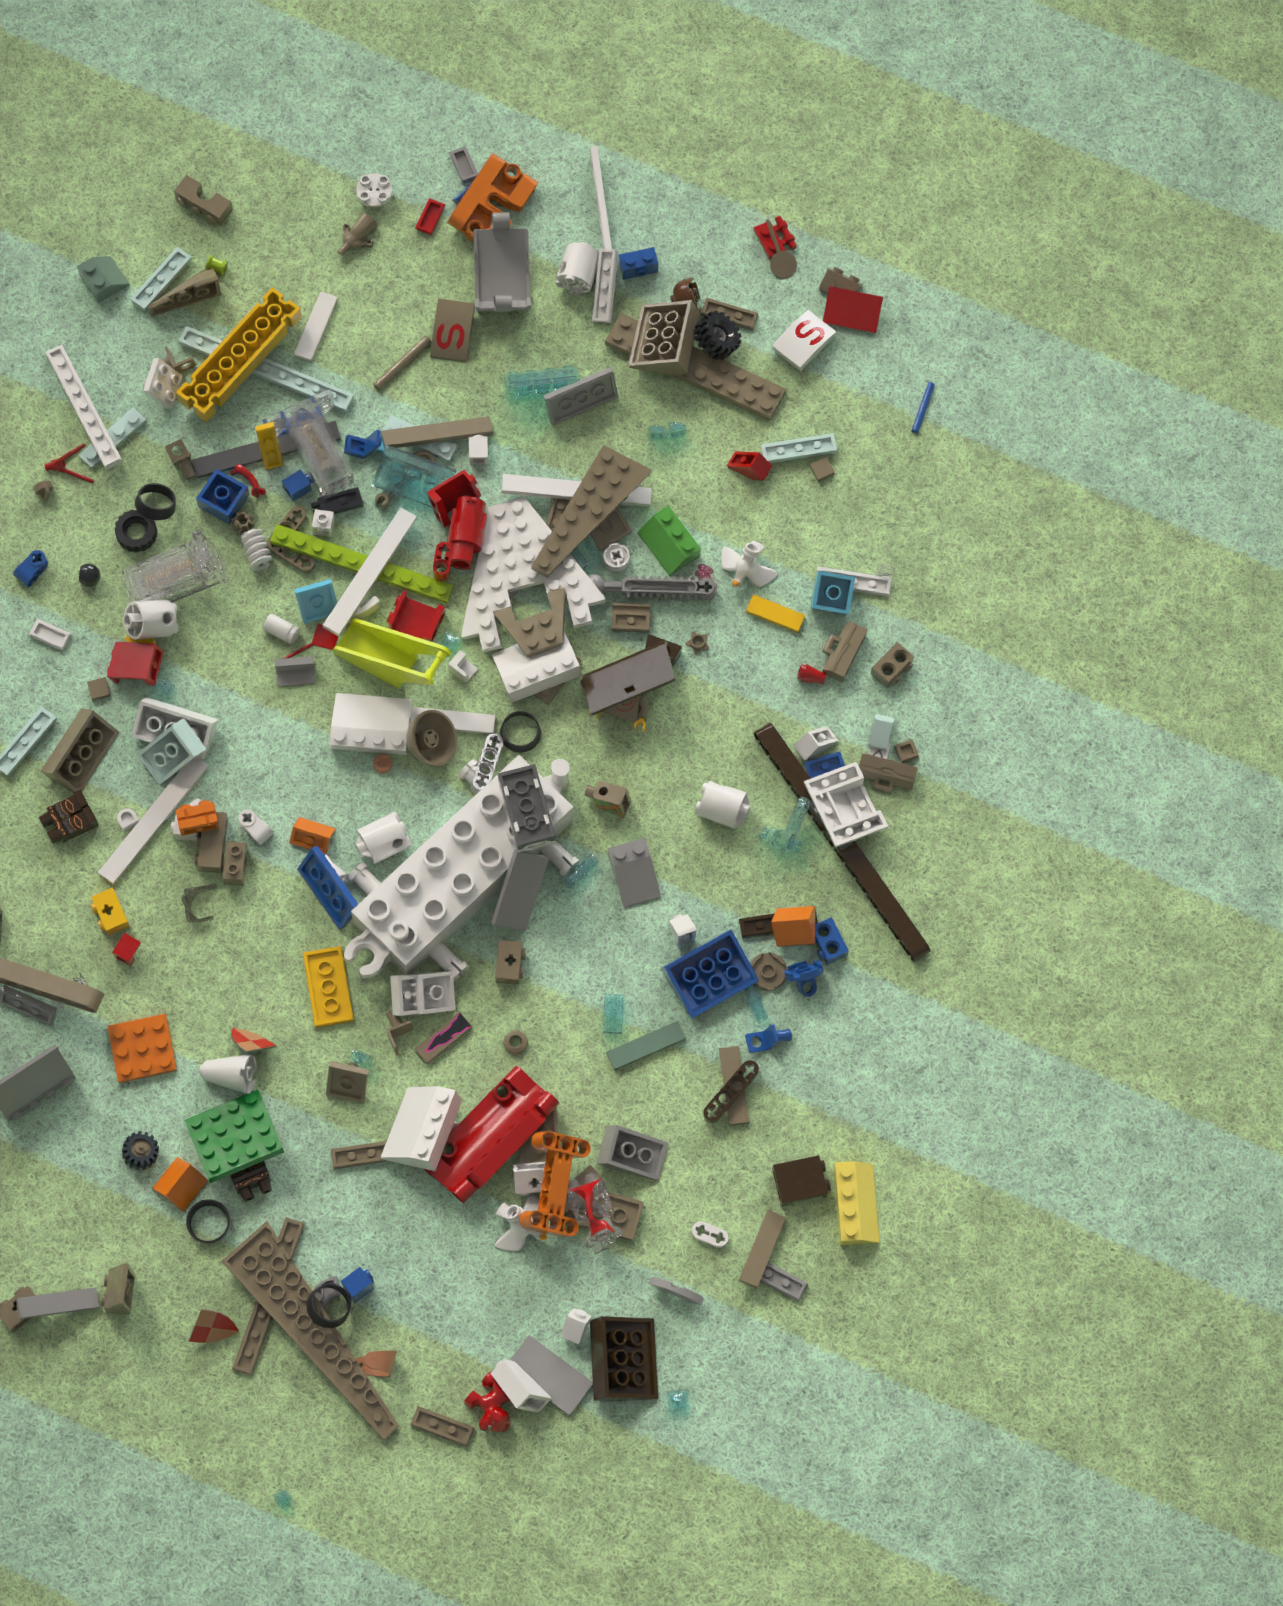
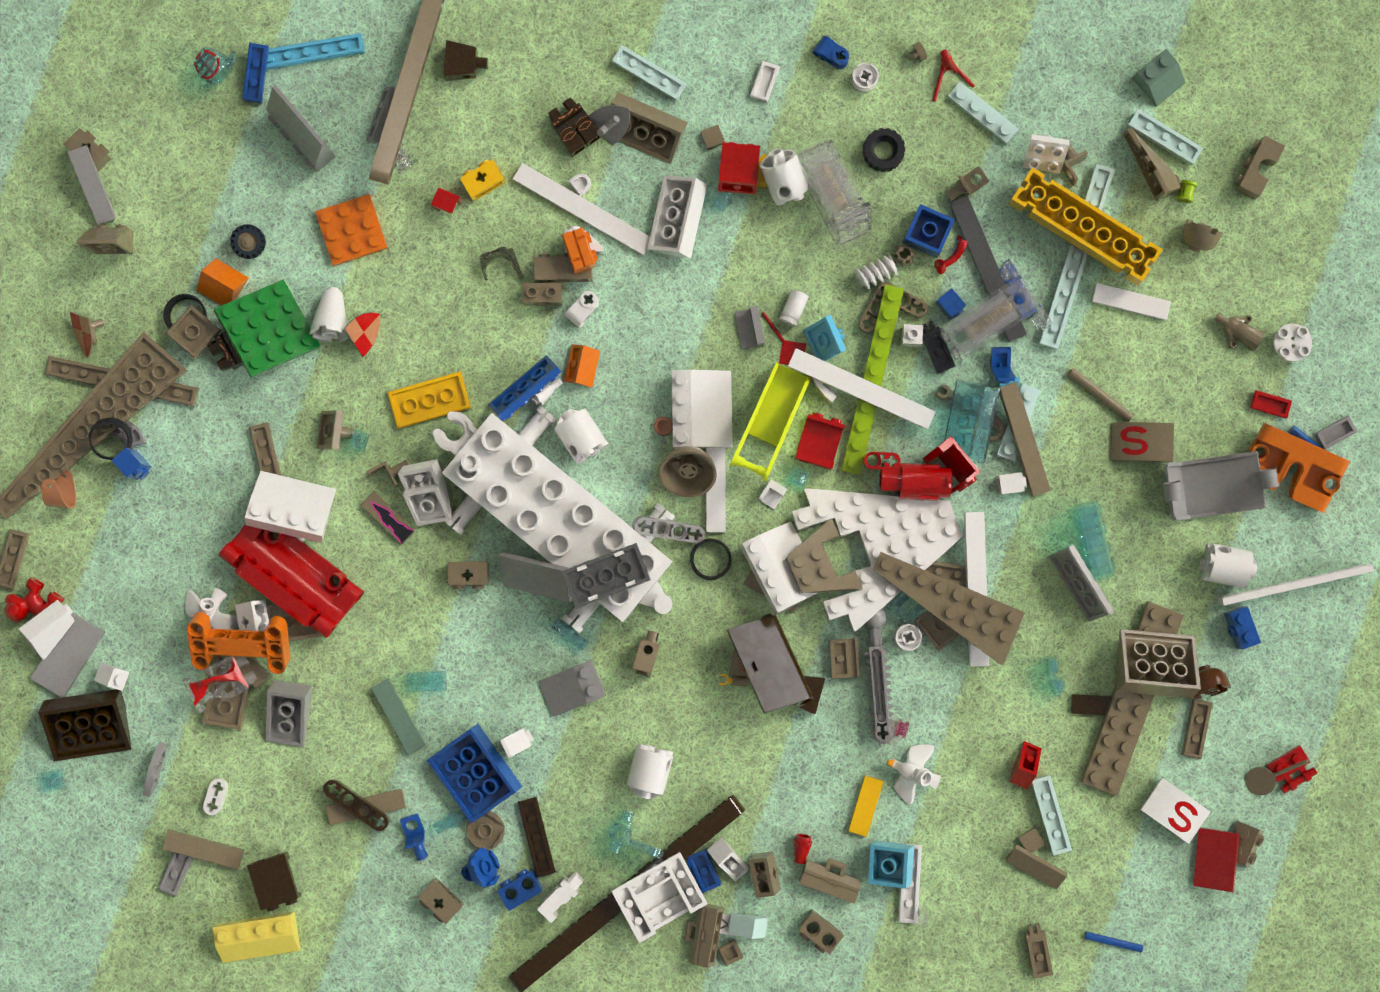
camera: 85 degrees right, 15 degrees up
white tile [45,345,123,470] -> none
black piece [79,563,101,587] -> none
black tyre [135,483,176,520] -> none
light aqua slope [137,718,206,785] -> none
yellow tile [255,422,283,470] -> none
dark tan piece [504,1031,528,1054] -> none
white tile [592,248,619,323] -> none
bright green slope [637,505,701,576] -> none
dark tan plate [685,631,709,655] -> none
black bush [694,311,742,360] -> none
orange slope [771,906,815,947] -> none
none -> dark tan tile [165,305,221,359]
none -> dark tan brick [418,878,464,924]
none -> white hips [537,871,584,923]
none -> light grey shield [589,105,630,146]
none -> dark tan brick [749,851,781,898]
none -> white wheel [851,62,879,92]
none -> dark tan tile [1006,844,1067,889]
none -> dark tan hinge [1025,923,1053,979]
none -> dark brown tile [1071,694,1112,716]
none -> dark tan cylinder [1182,219,1223,253]

